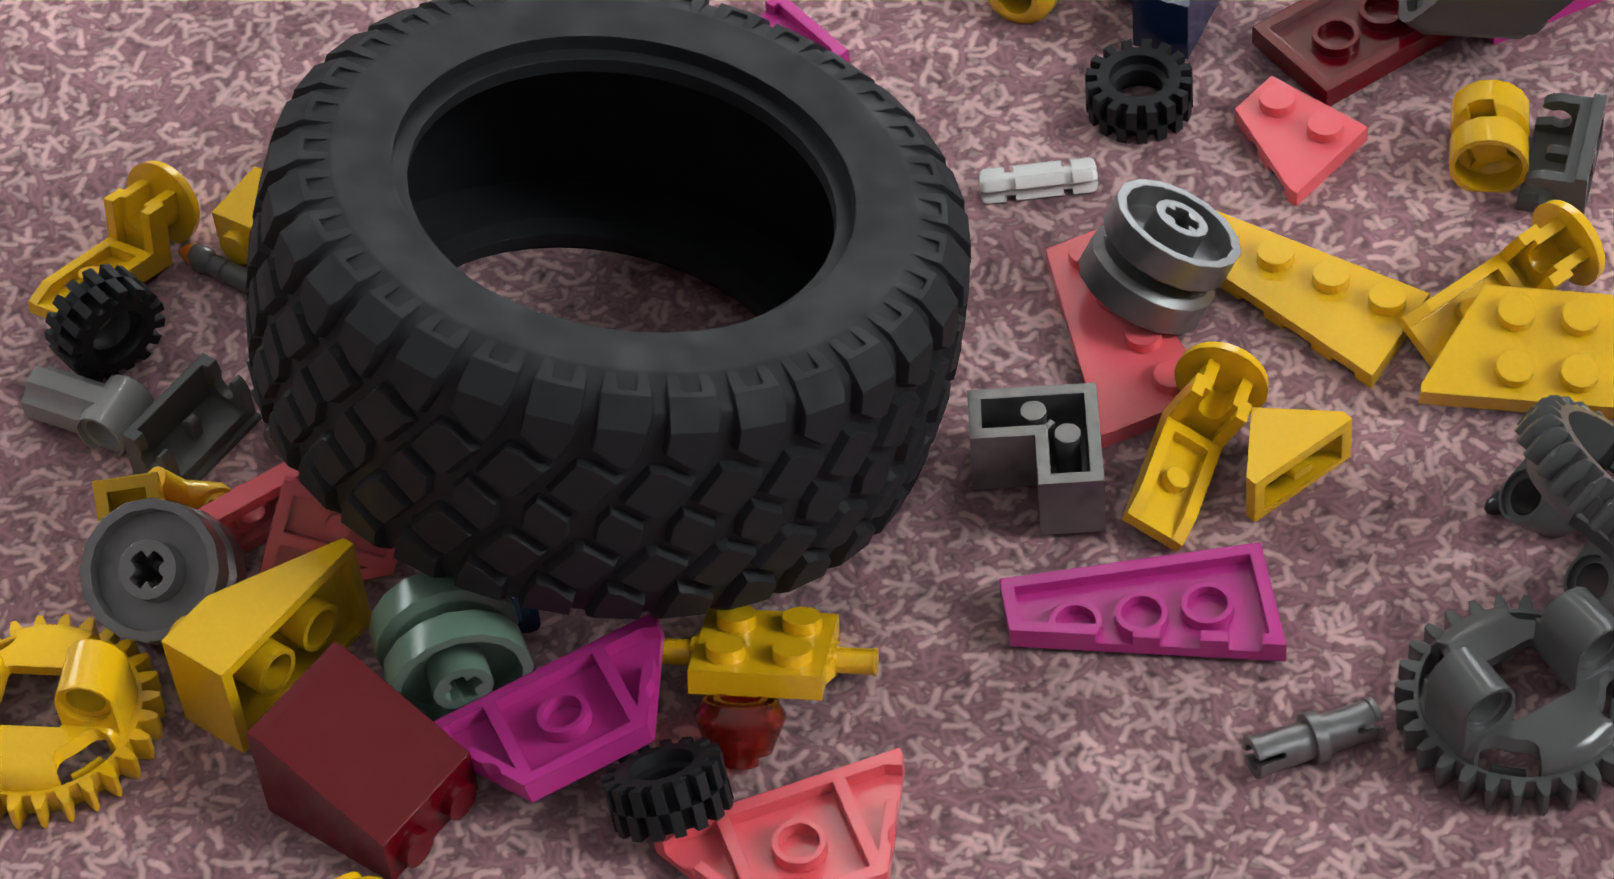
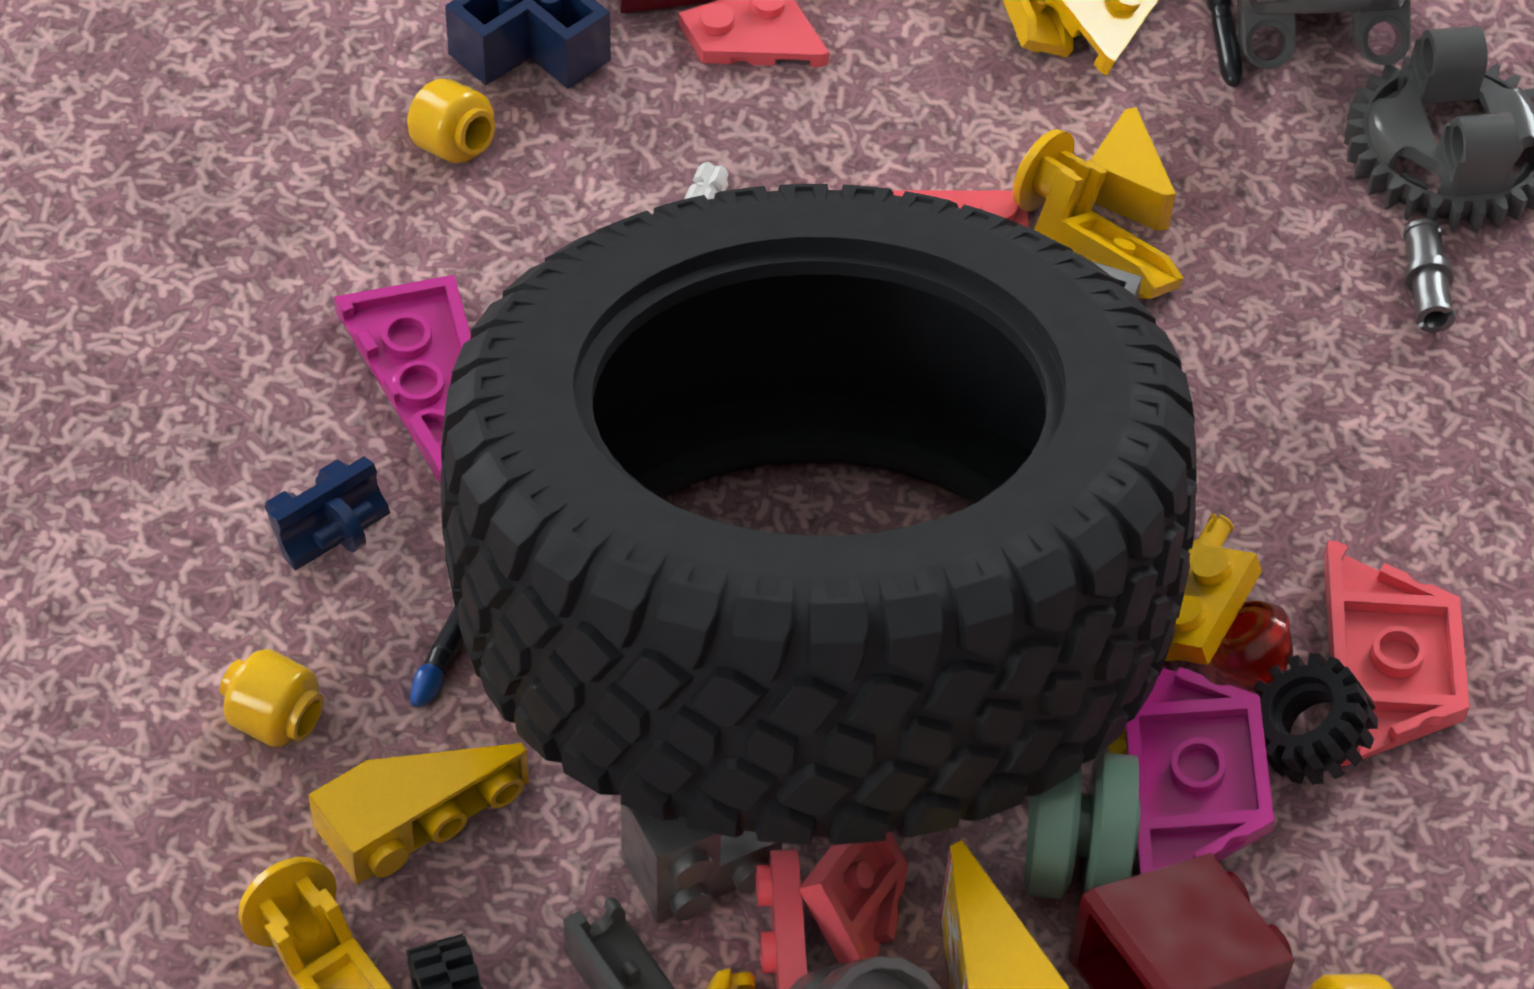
camera: 75 degrees left, 5 degrees up
dark grey piece [178,244,247,294] -> none
dark pink wing [999,542,1286,661] -> none
flat silver wheel [1078,179,1241,335] -> none
black tyre [1085,39,1193,145] -> none
yellow wing [1217,211,1430,389] -> none

